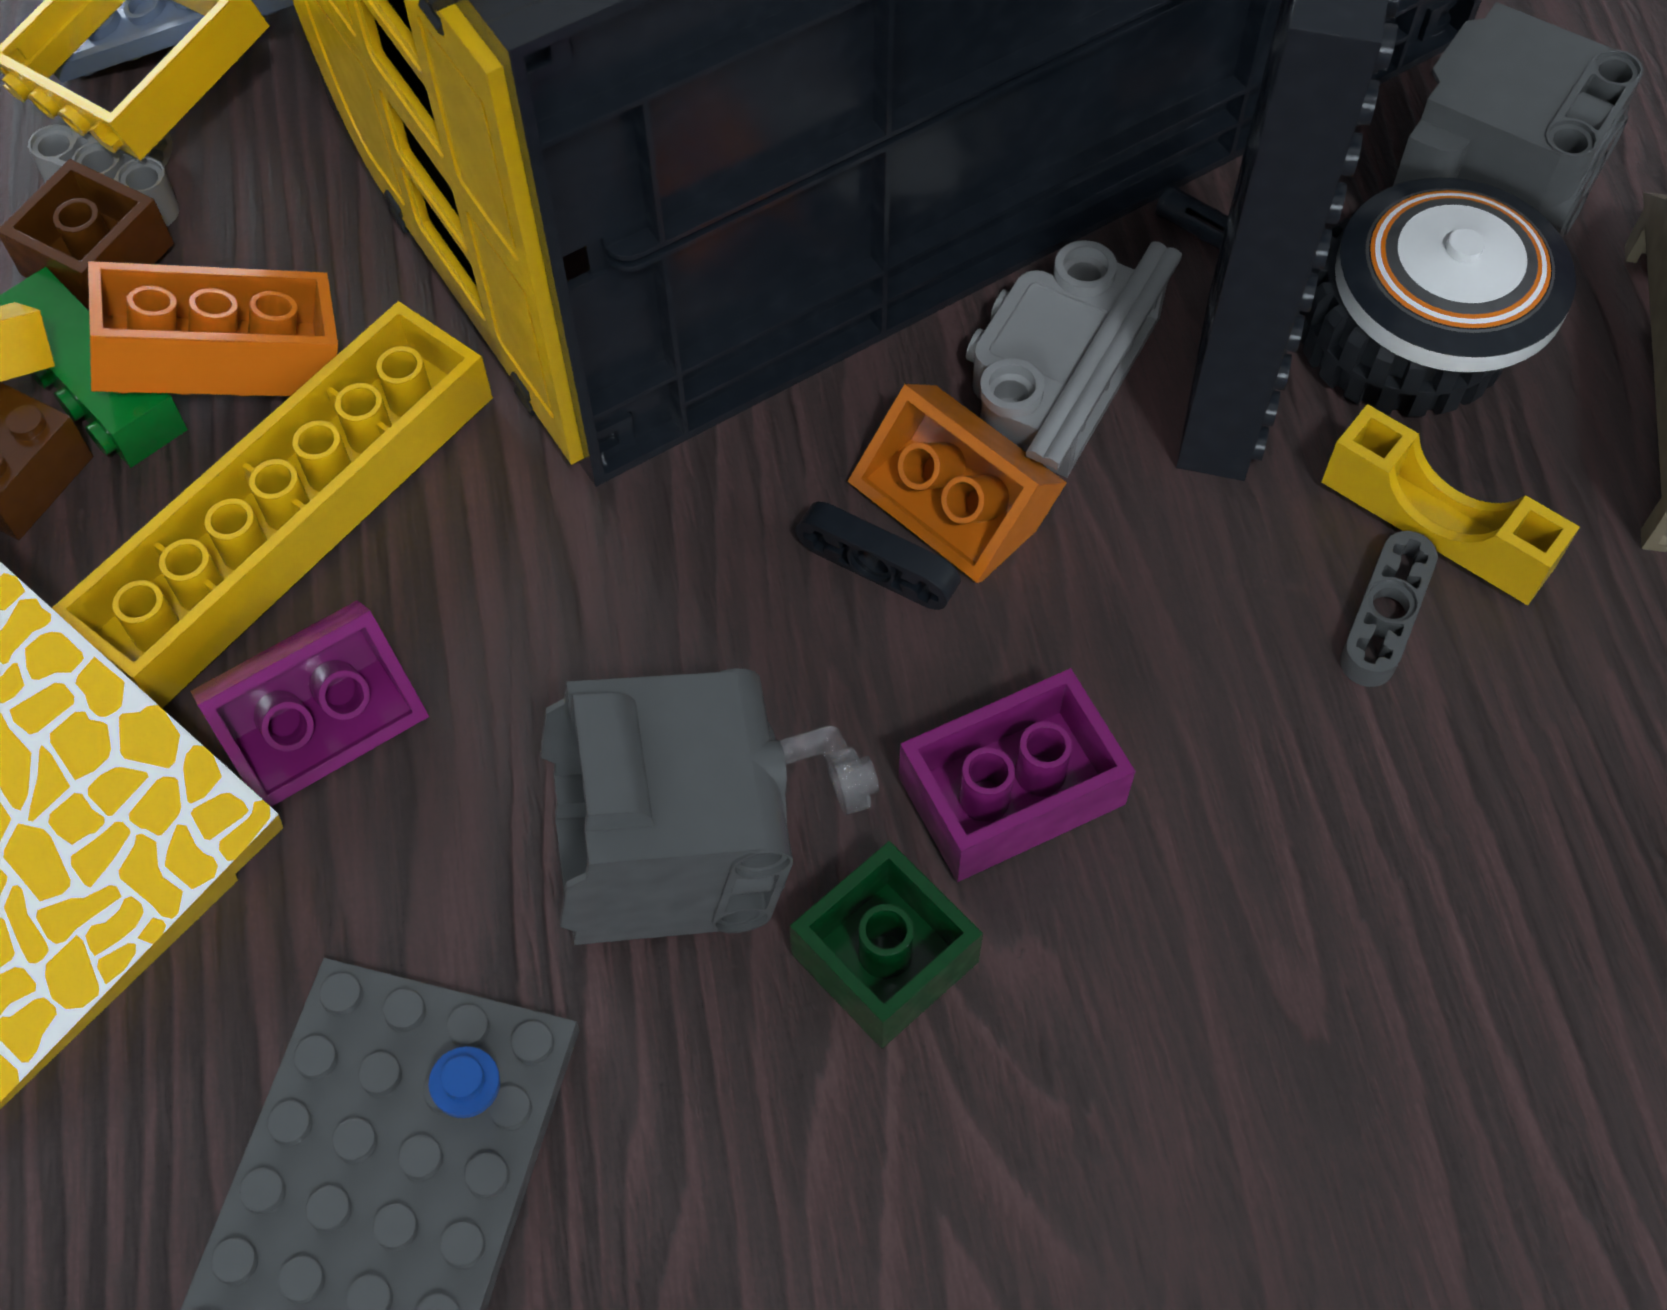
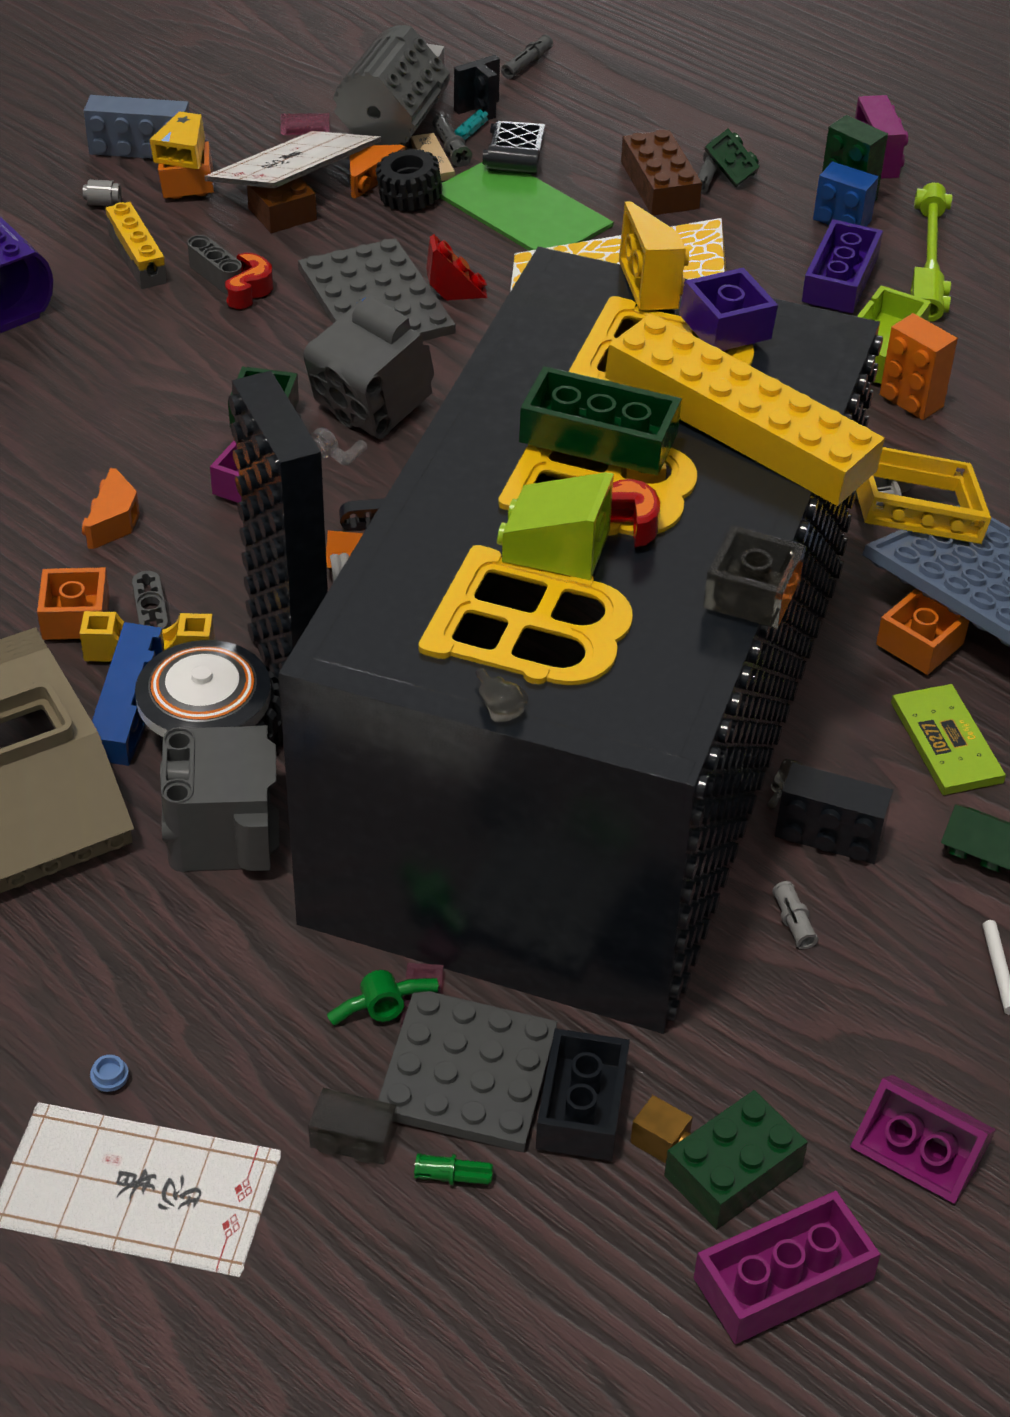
camera: 140 degrees right, 15 degrees down
none -> orange brick [37,567,110,640]
none -> orange slope [82,468,140,549]
none -> blue wedge [92,622,165,766]
none -> red slope [426,234,487,300]

